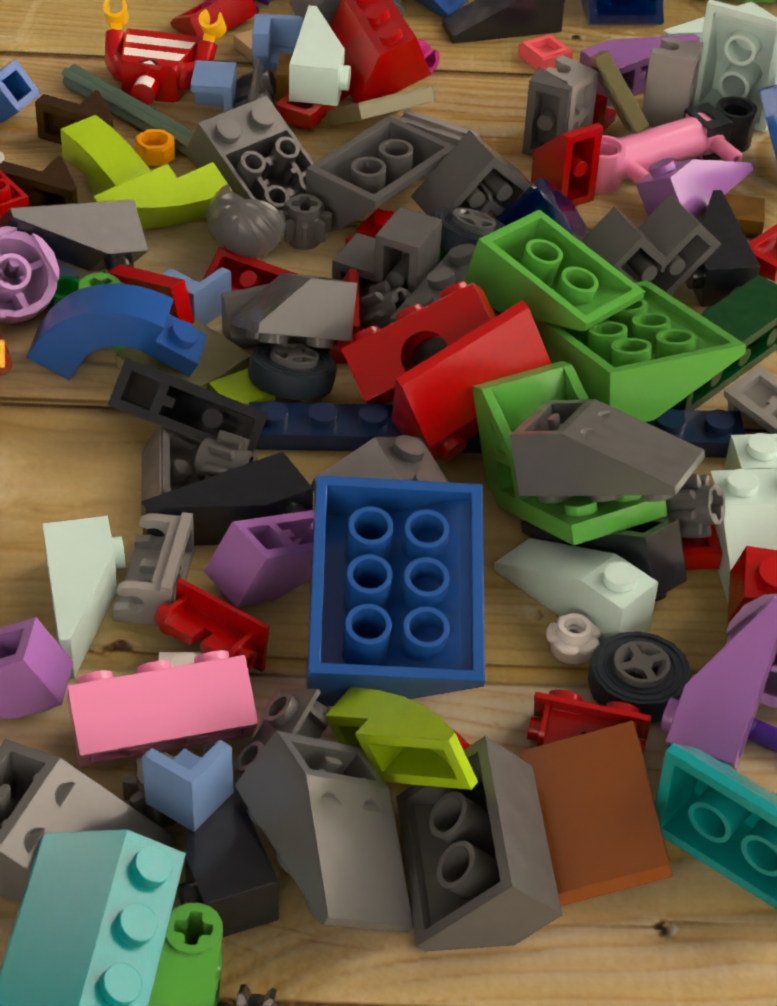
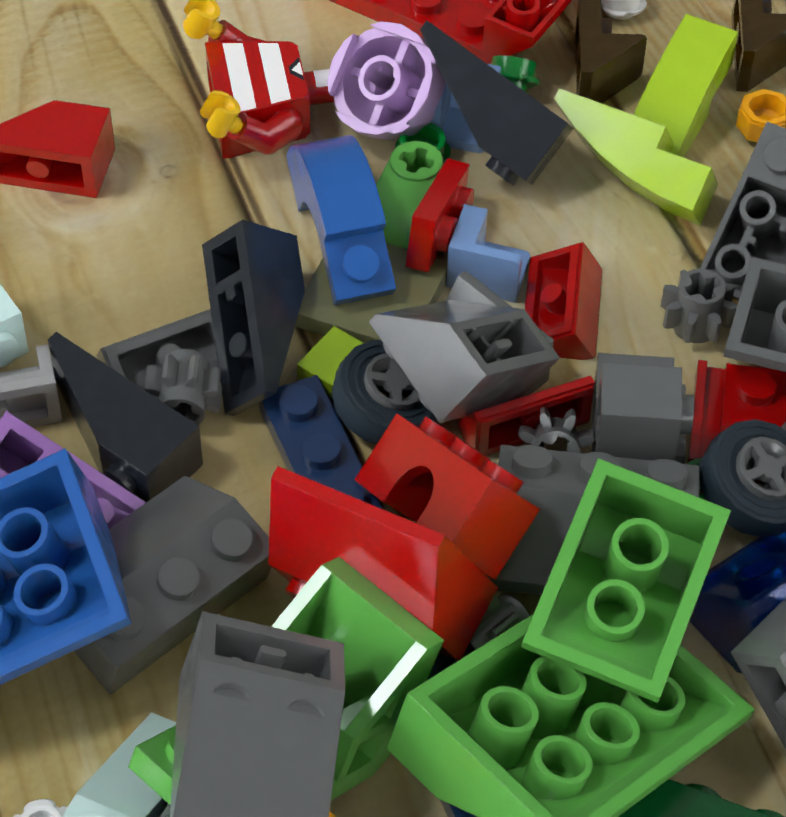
camera: 70 degrees right, 10 degrees up
dark grey hair [205,184,286,259] -> none

